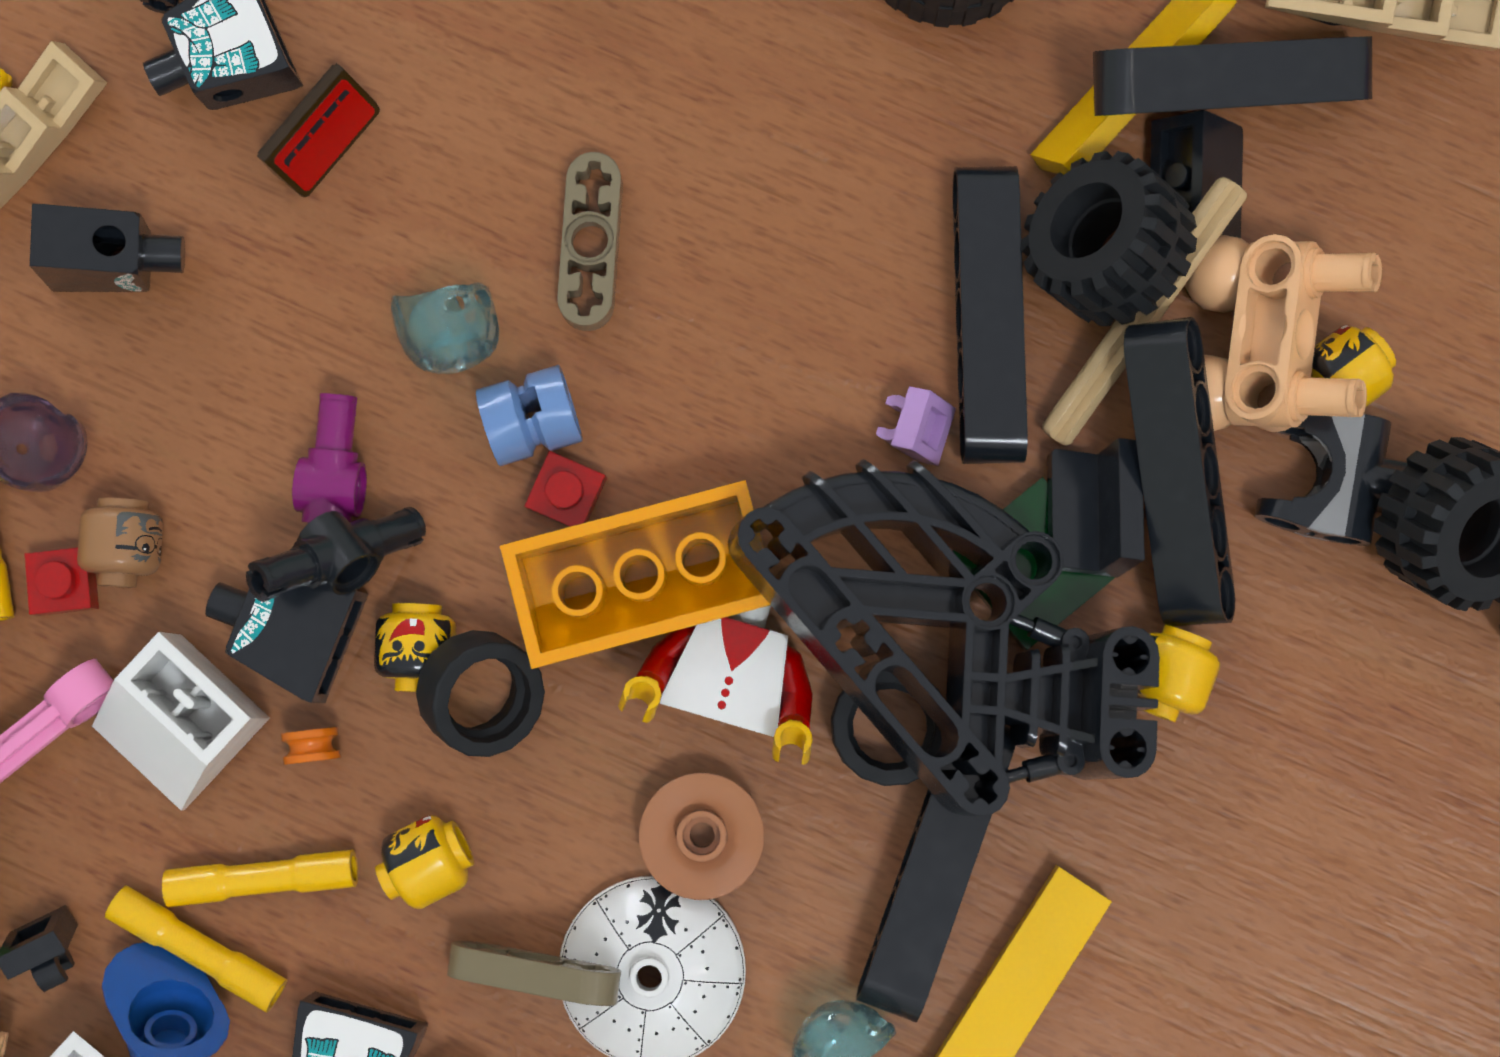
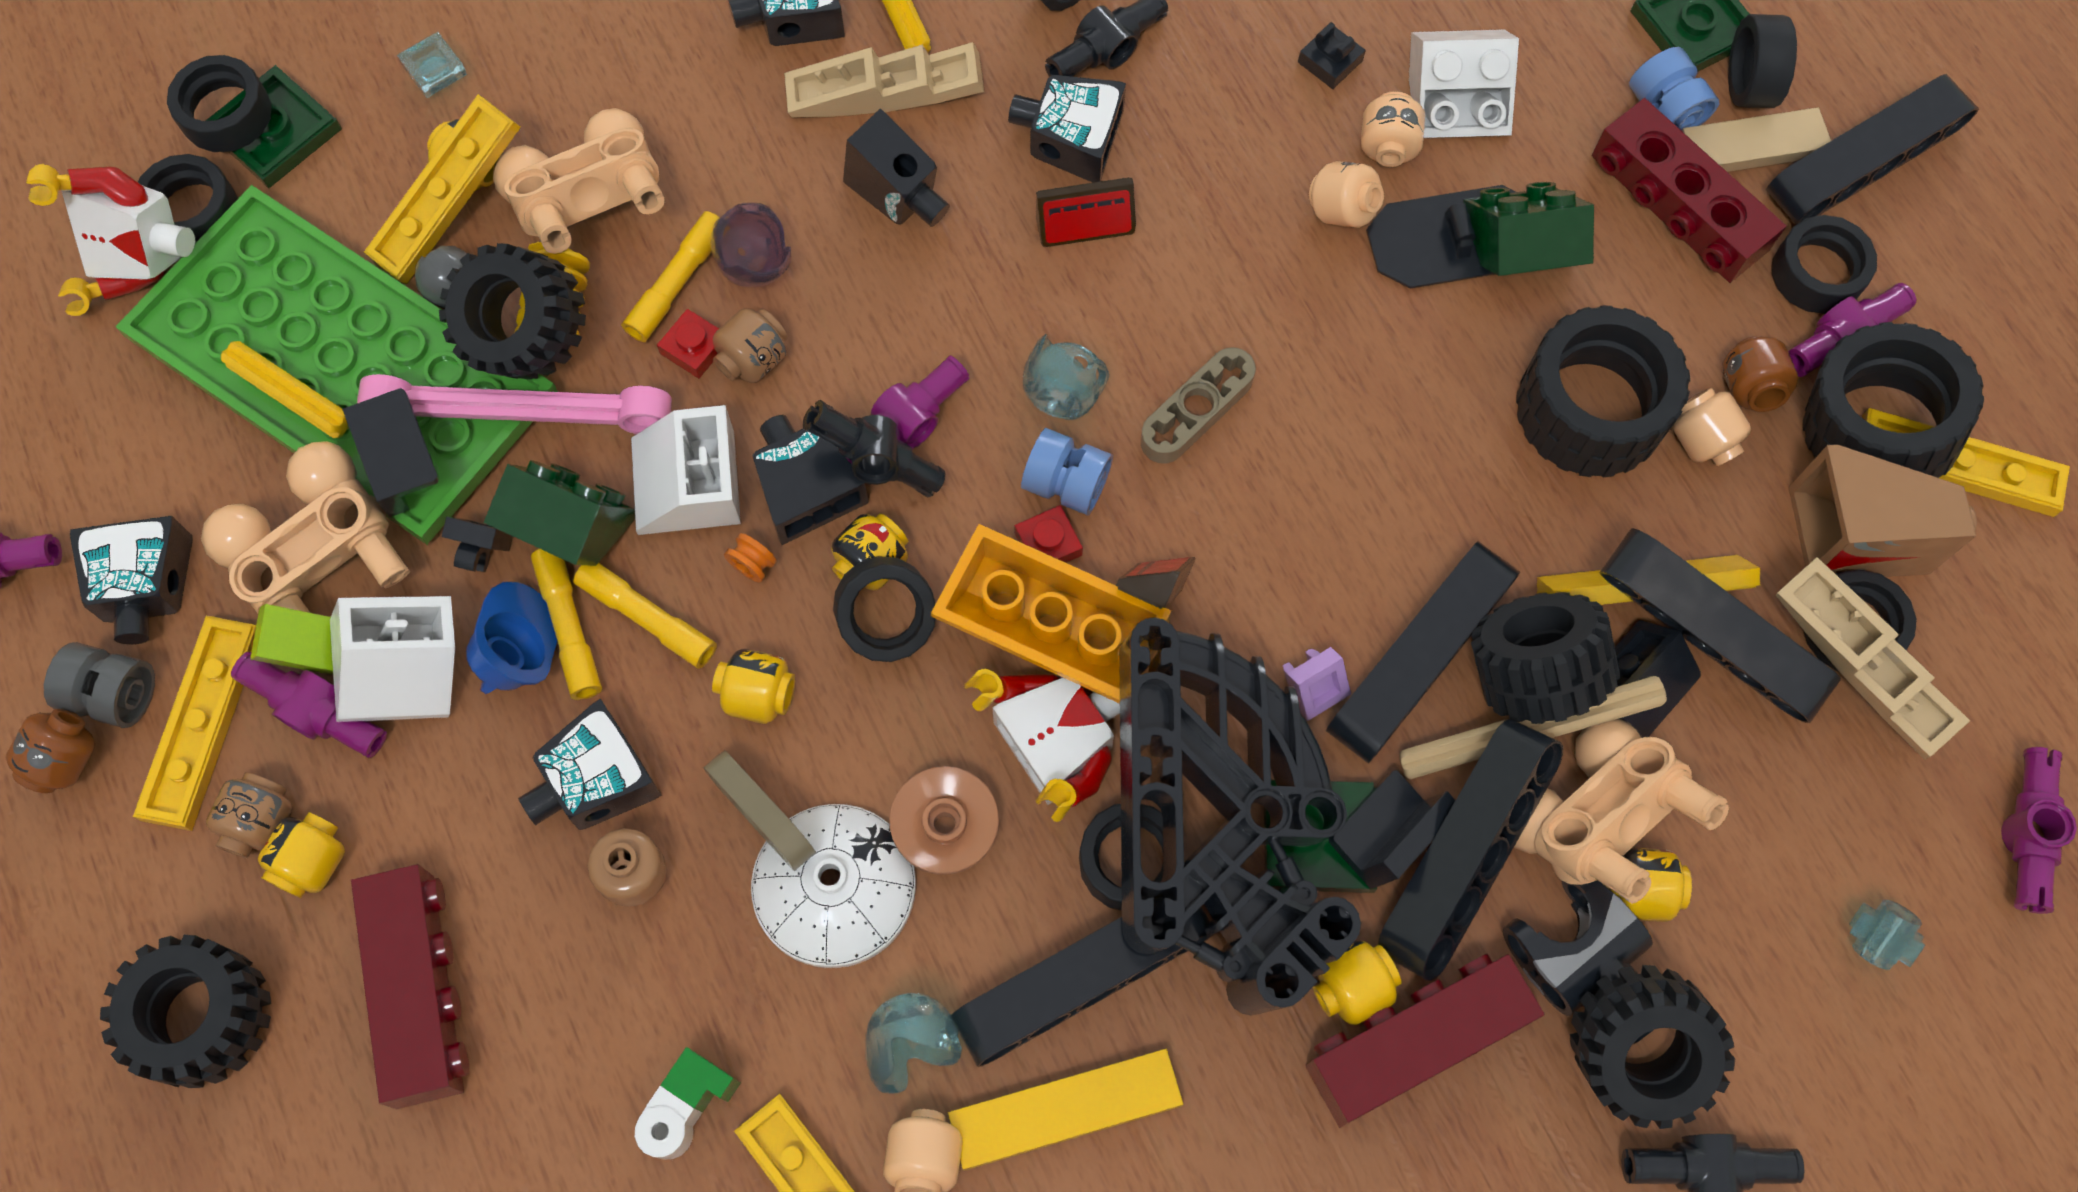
camera: 35 degrees right, 15 degrees down
none -> dark green slope [483,460,635,566]
none -> dark brown slope [1116,557,1196,609]
none -> dark red brick [1305,953,1545,1128]

